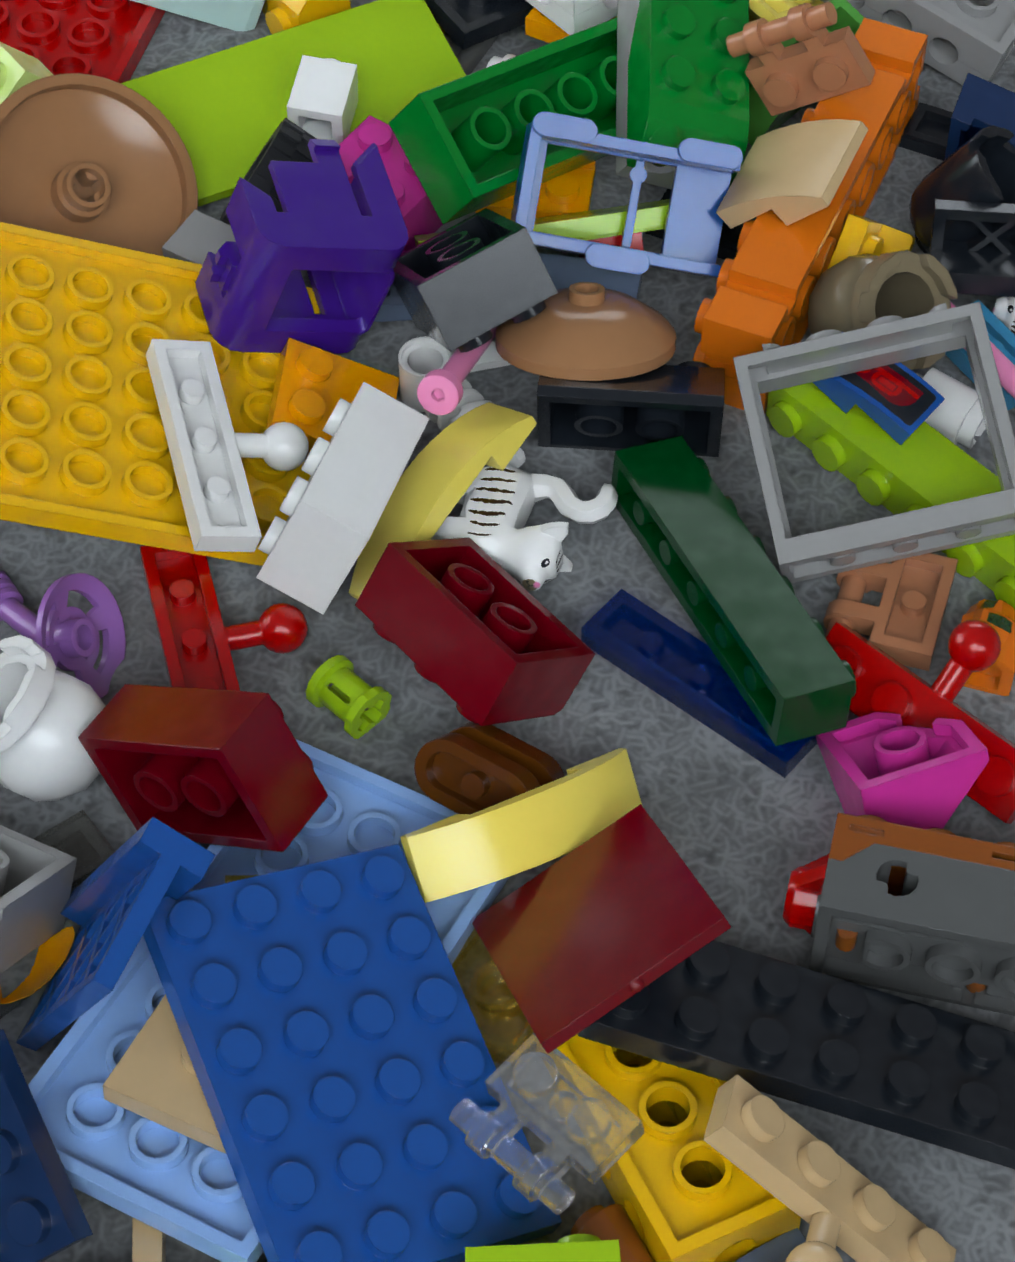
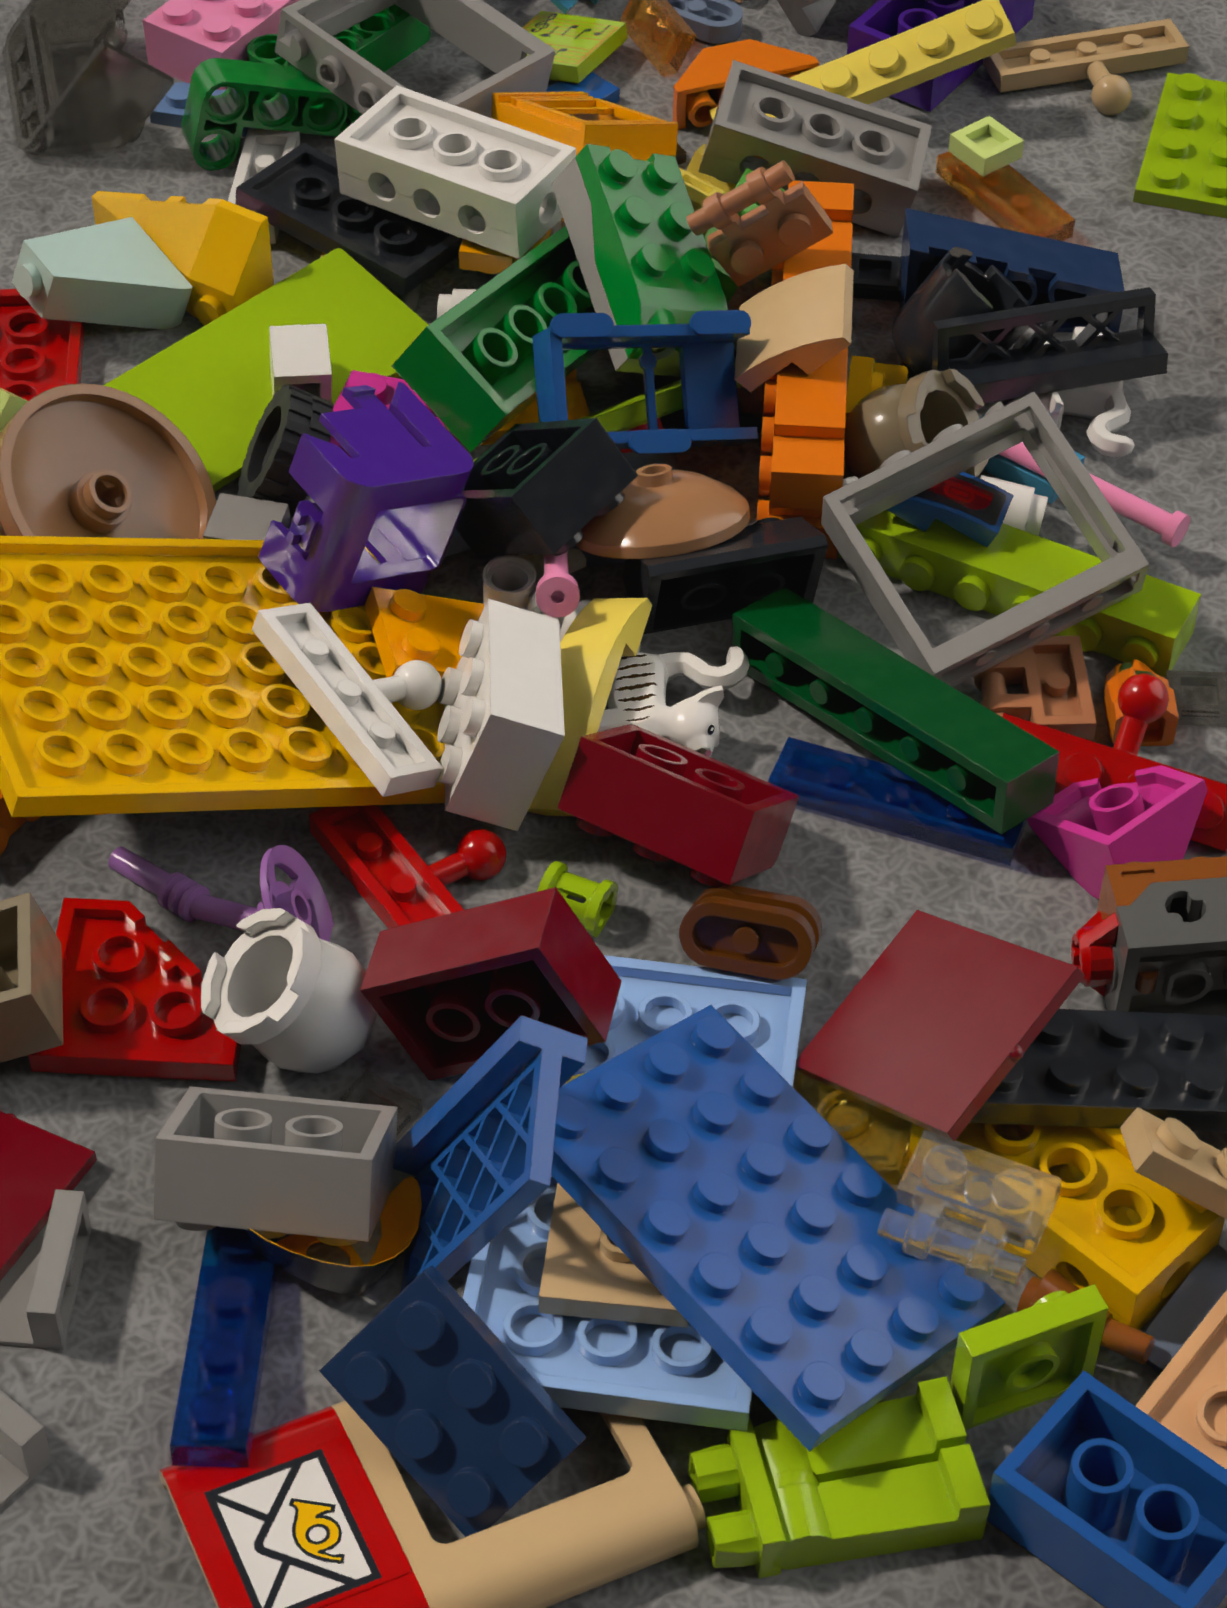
camera: 20 degrees left, 5 degrees down
light yellow slope [400,748,642,903] -> none

